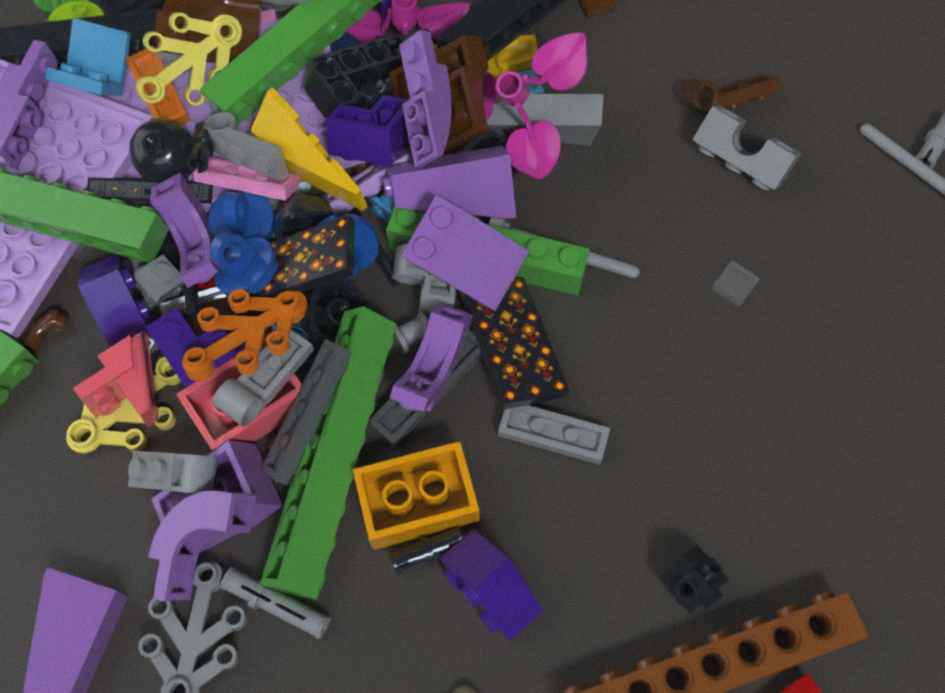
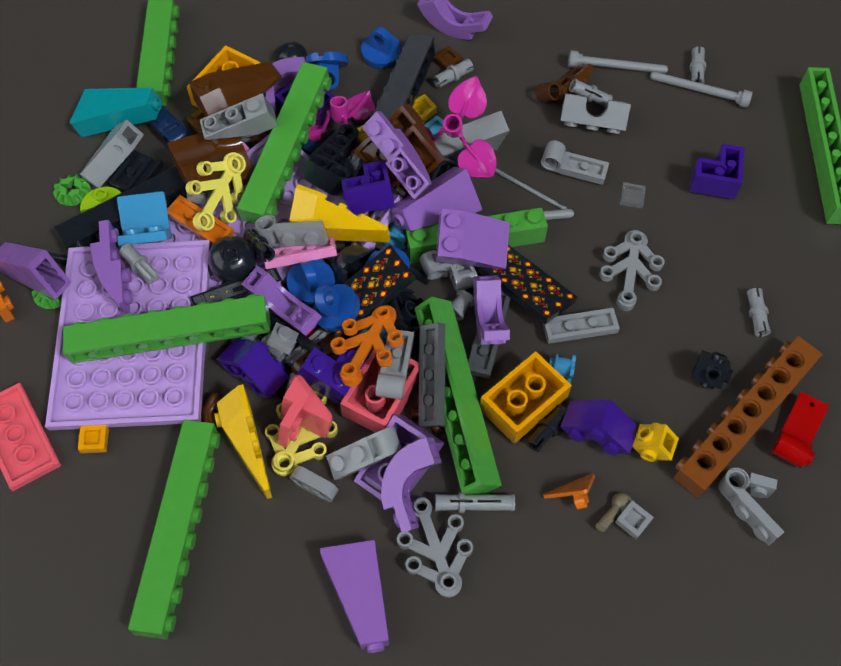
camera: 30 degrees left, 5 degrees down
none -> light grey axle [119,243,159,284]
none -> yellow wedge [214,384,272,499]
none -> light grey beam [289,466,339,502]
none -> light grey pin [432,59,474,88]
none -> light grey piece [495,168,567,210]
none -> light grey plate [541,141,609,185]
none -> orange piece [543,473,595,510]
none -> dark azure brick [549,354,576,383]
none -> light grey piece [568,50,668,74]
none -> light grey pin [569,79,613,108]
none -> light grey plant [599,230,665,311]
none -> yellow brick [632,423,679,462]
none -> dark purple brick [689,144,745,199]
none -> light grey pin [747,288,771,337]

